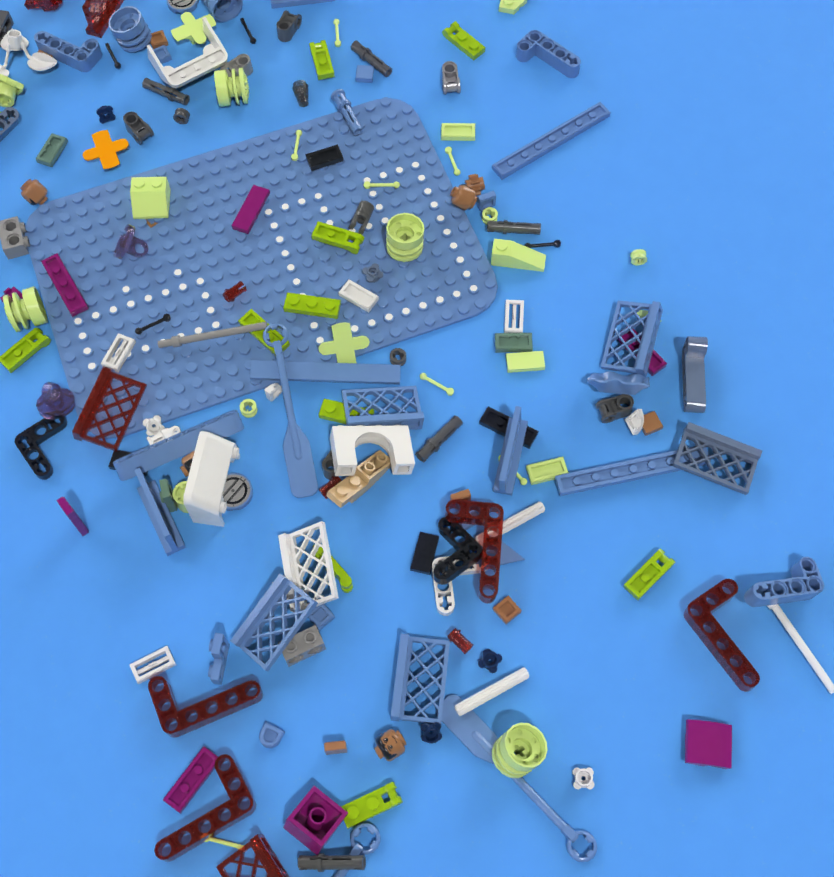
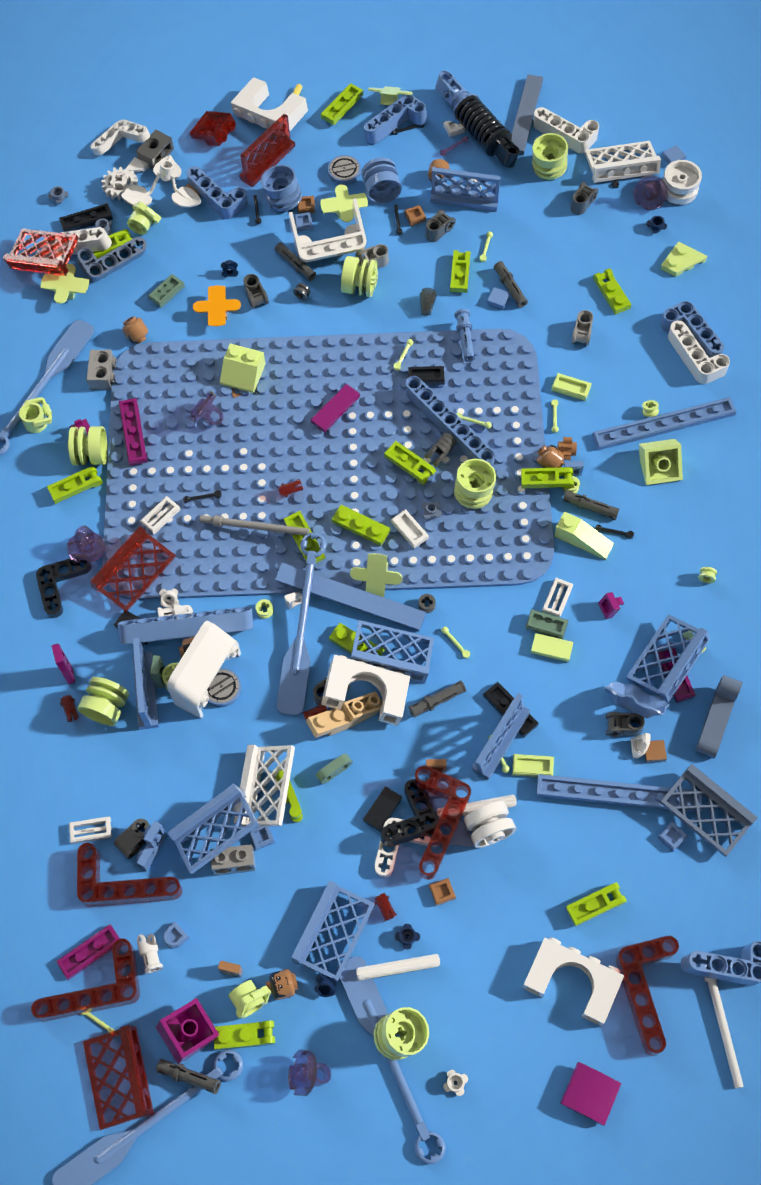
camera: 20 degrees right, 0 degrees up
none -> clear red pin [60,695,79,722]
none -> yellowish green wheel [77,677,130,726]
none -> dark grey piece [114,818,150,859]
none -> white piece [137,934,163,974]
none -> yellowish green piece [228,980,271,1019]
none -> clear purple tile [288,1049,331,1096]
none -> sand green beam [316,753,353,784]
none -> medium nougat tile [404,205,426,226]
none -> medium blue beam [405,376,495,467]
none -> white wheel [463,801,516,848]
none -> lime plate [521,467,574,489]
none -> white arch [523,937,624,1027]
none -> magenta tile [598,592,624,619]
none -> yellowish green slope [639,439,683,485]
none -> yellowish green bush [642,400,659,417]
none -> medium blue tile [658,822,688,852]
none -> white beam [668,320,730,384]

